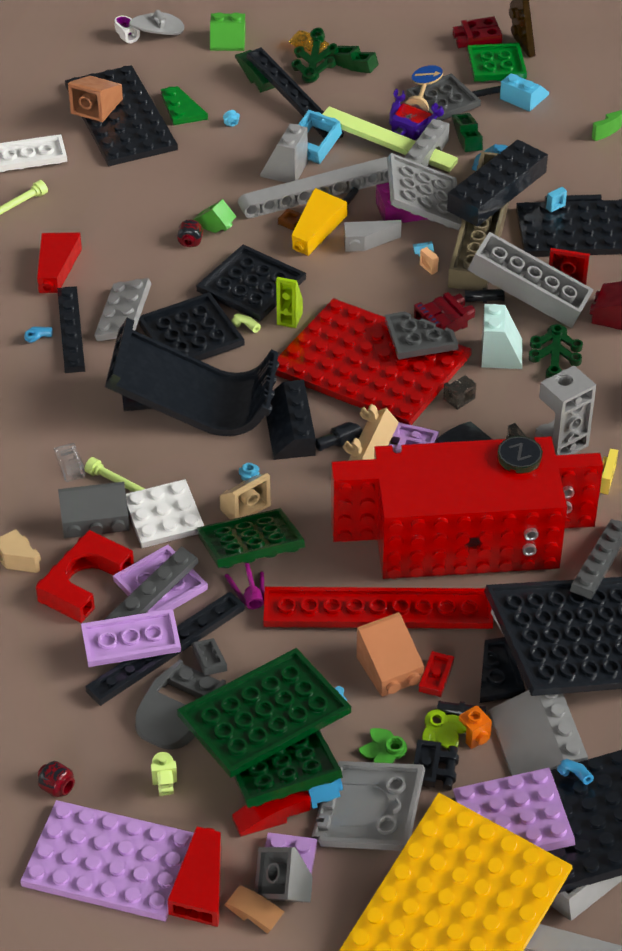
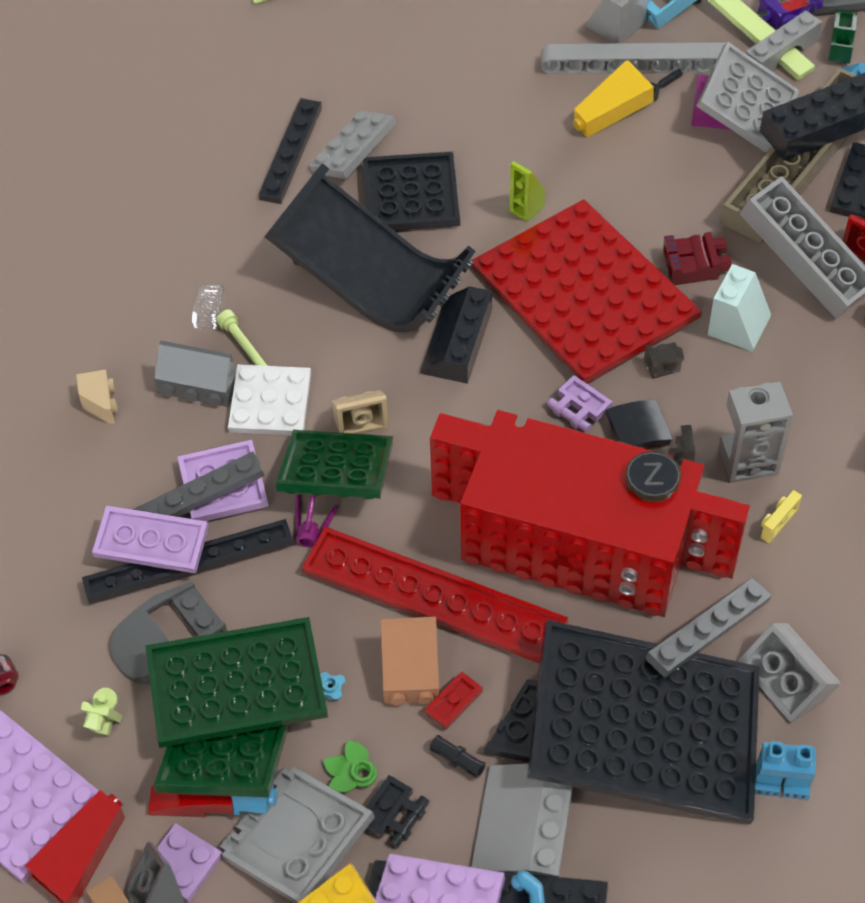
camera: 25 degrees right, 10 degrees up
dark azure arm [24,327,53,343] -> none
red arch [36,530,134,623] -> none
red slope [37,232,82,293] -> none
head [177,220,203,247] -> none
dark grey plate [192,638,227,676] -> none
bright green slope [193,199,236,233] -> none
black plate [196,244,306,321] -> none
yellowish green arm [231,313,261,333] -> none
medium azure plate [238,463,259,481] -> none
reddish brown plate [278,208,302,231] -> none
black arm [316,422,362,451] -> none
tan brick [343,404,399,461] -> none
light grey slope [344,220,402,252] -> none
dark grey plate [385,311,458,359] -> none
medium azure plate [412,241,434,257] -> none
light nougat plate [420,247,439,275] -> none
lime plate [422,709,467,749] -> none
orange bracket [459,706,492,749] -> none
black pin [465,287,505,303] -> none
dark green plant [529,324,583,379] -> none

